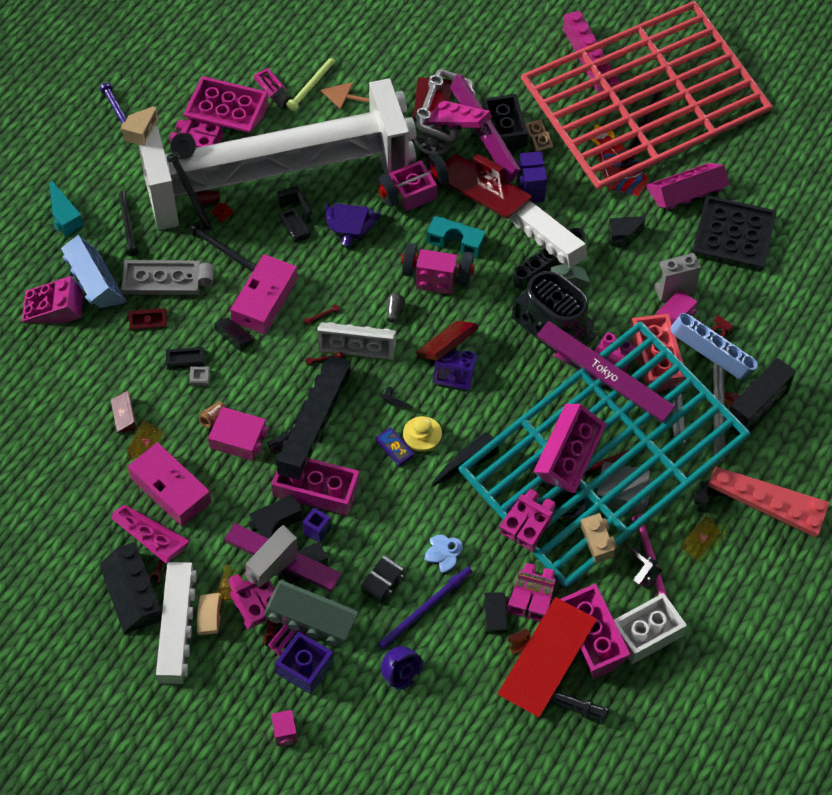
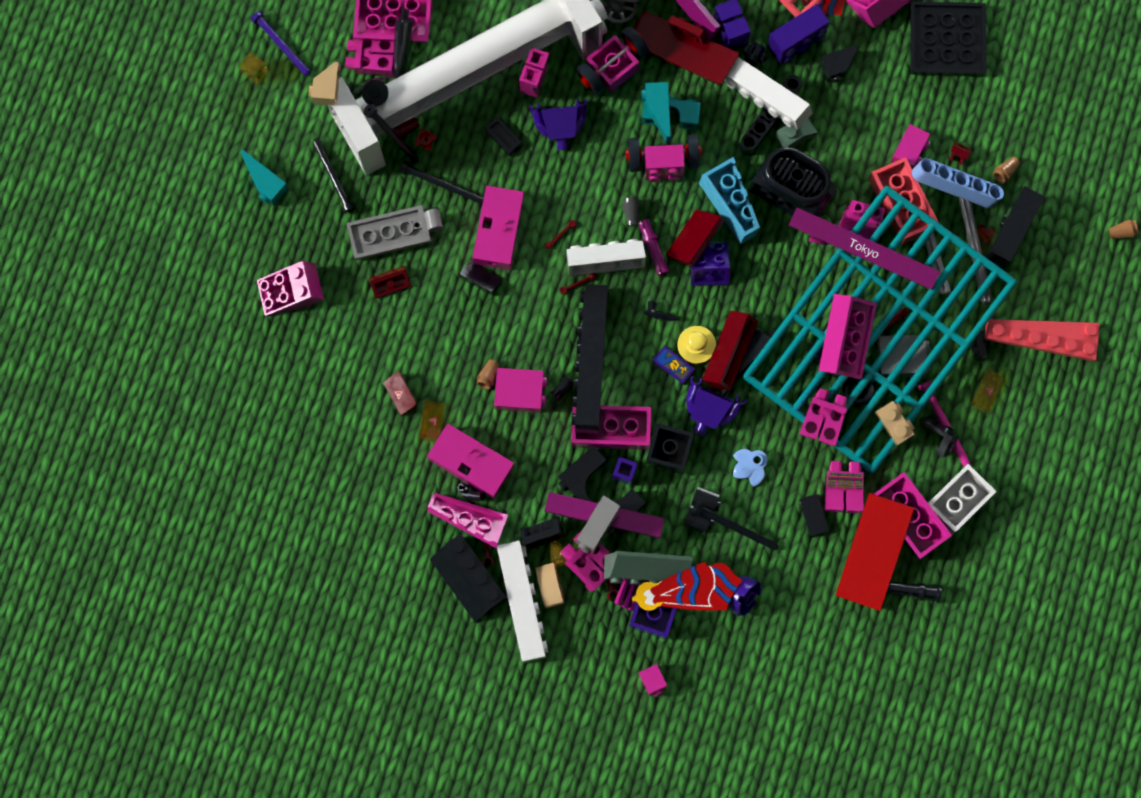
camera: 10 degrees left, 20 degrees up
light blue slope [61,235,127,308] -> none
black tile [166,347,205,369] -> none
light grey tile [189,367,210,386] -> none
black bracket [277,185,313,223] -> none
dark purple bar [378,566,473,649] -> none
clear red tile [508,628,531,654] -> none
light grey panel [654,253,701,302] -> none
none -> clear yellow brick [239,52,268,84]
none -> black piece [394,9,414,79]
none -> black arm [457,482,486,501]
none -> dark pink hips [519,47,549,98]
none -> black hinge [520,516,565,550]
none -> red sticker [632,562,743,611]
none -> magenta pin [638,219,669,276]
none -> teal slope [641,82,671,143]
none -> black slope [646,423,694,475]
none -> dark purple torso [686,376,747,436]
none -> black bar [692,501,779,550]
none -> medium azure wedge [699,157,760,245]
none -> dark red brick [702,310,758,391]
none -> black gear [743,42,767,66]
none -> dark purple brick [767,4,830,65]
none -> medium nougat cone [993,157,1020,184]

